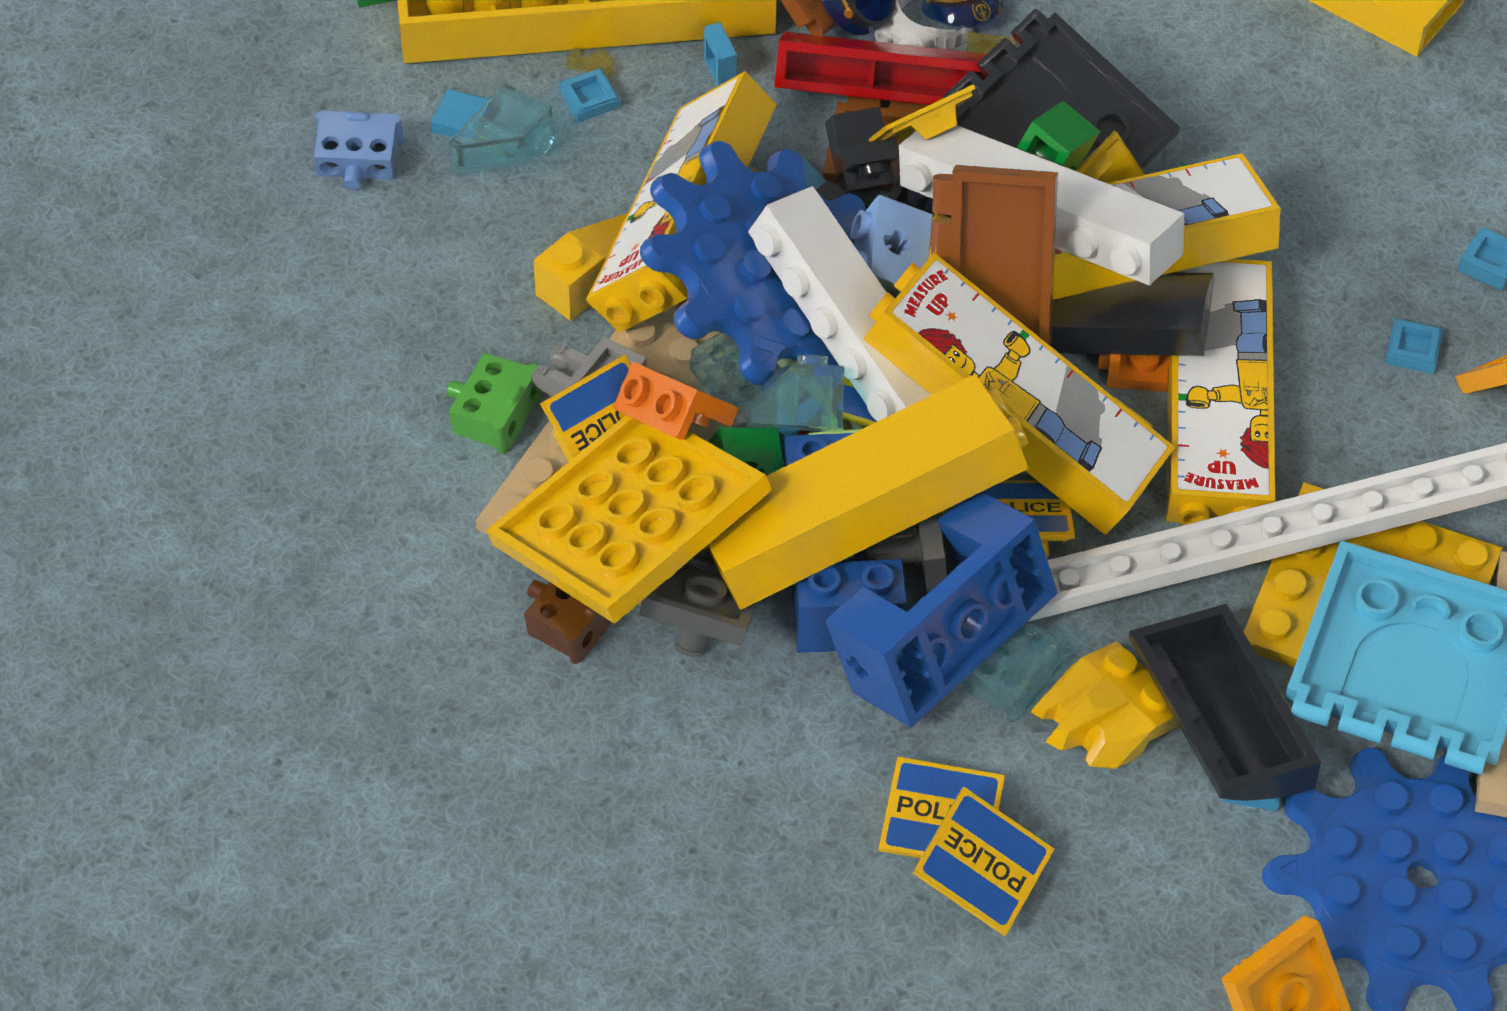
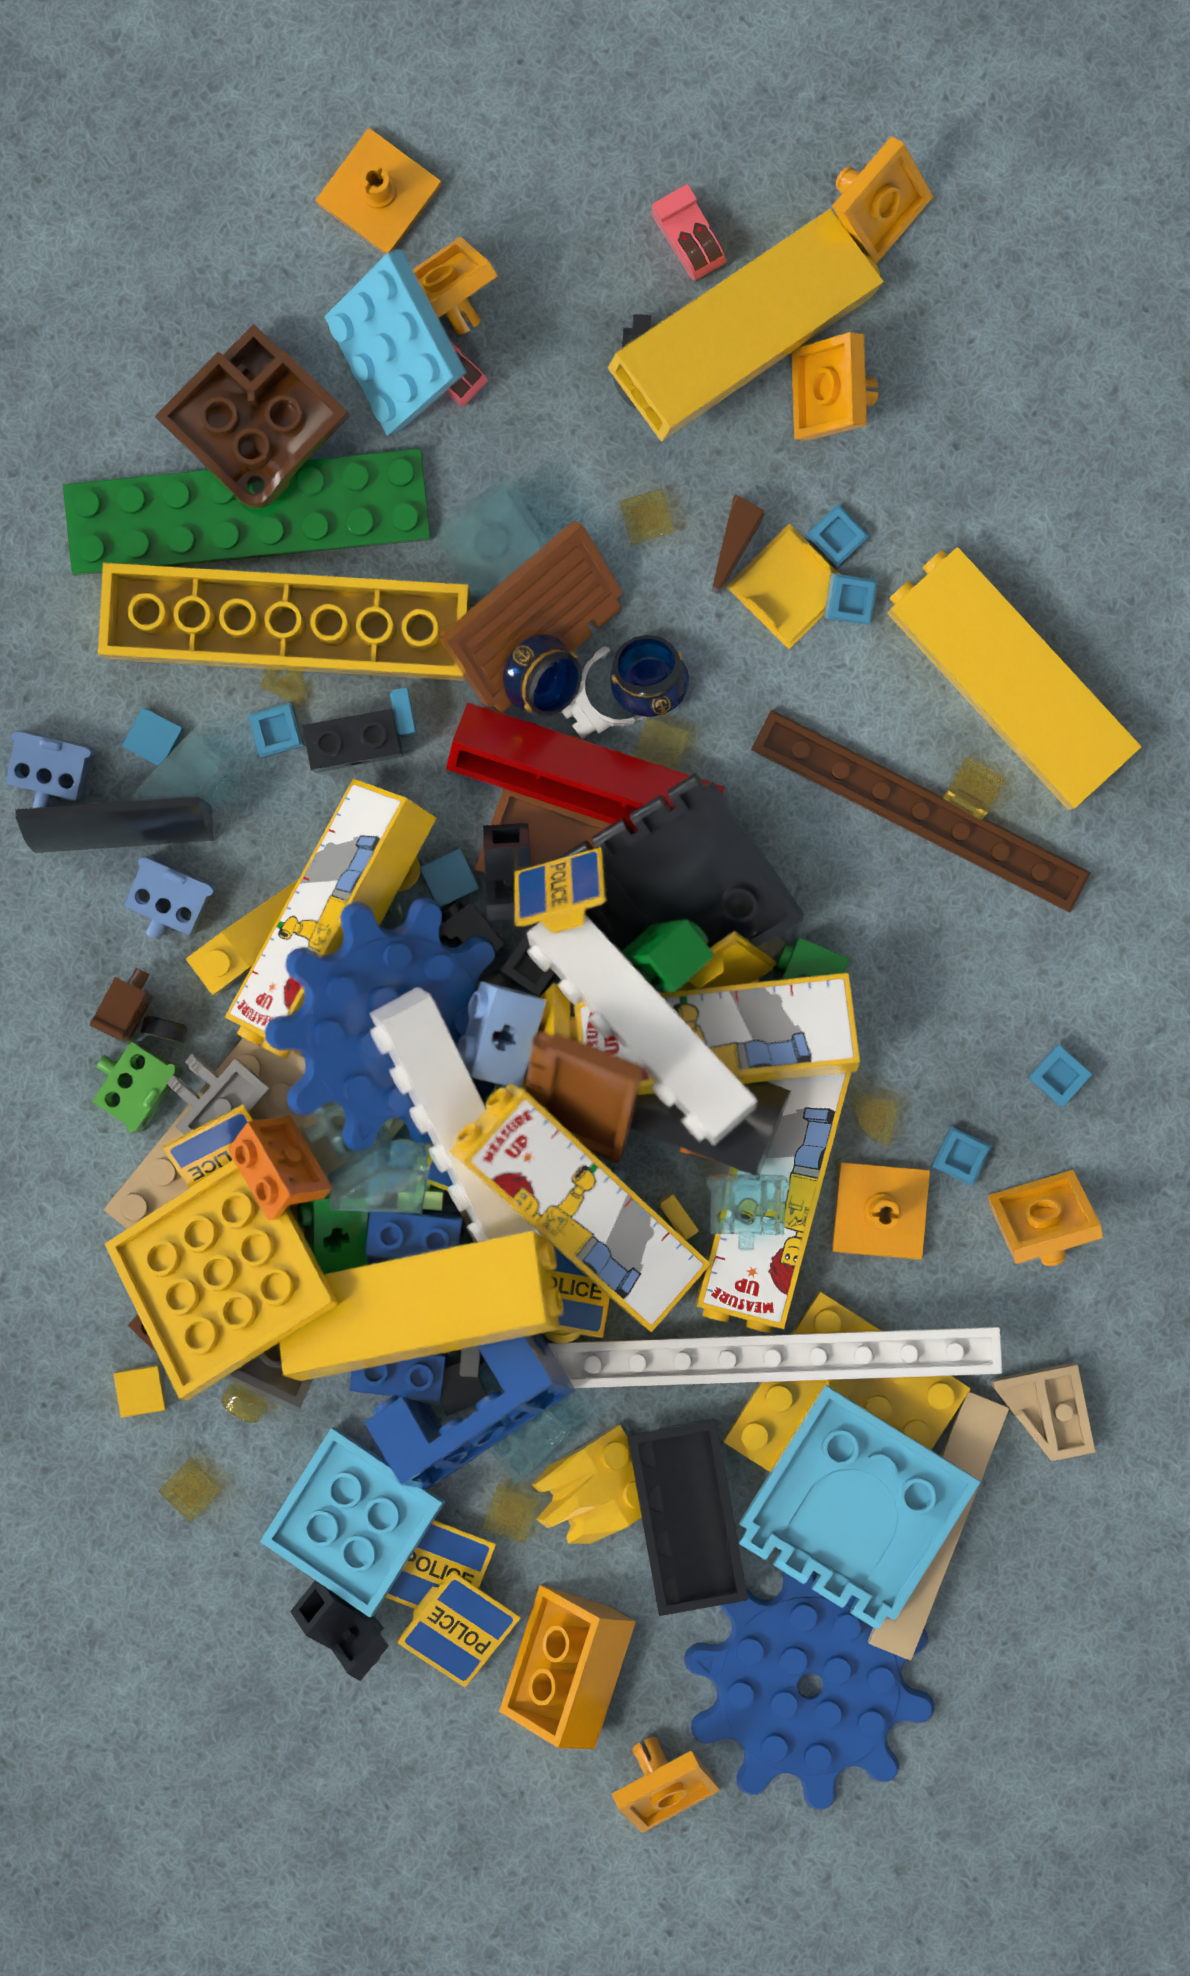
camera: 10 degrees right, 35 degrees up
none -> black slope [15,796,214,853]
none -> reddish brown piece [89,968,153,1045]
none -> yellow tile [113,1364,167,1418]
none -> medium blue piece [123,855,219,939]
none -> black tile [140,1015,188,1043]
none -> clear yellow tile [158,1457,223,1522]
none -> clear yellow tile [221,1384,268,1423]
none -> medium azure plate [260,1427,445,1617]
none -> black brick [290,1580,389,1681]
none -> black brick [302,709,403,773]
none -> clear yellow tile [482,1484,539,1543]
none -> light orange slope [499,1585,636,1749]
none -> clear light blue piece [706,1174,790,1251]
none -> reddish brown tile [751,710,1091,913]
none -> light orange tile [832,1162,930,1260]
none -> clear yellow tile [853,1092,899,1146]
none -> clear yellow tile [943,757,1005,820]

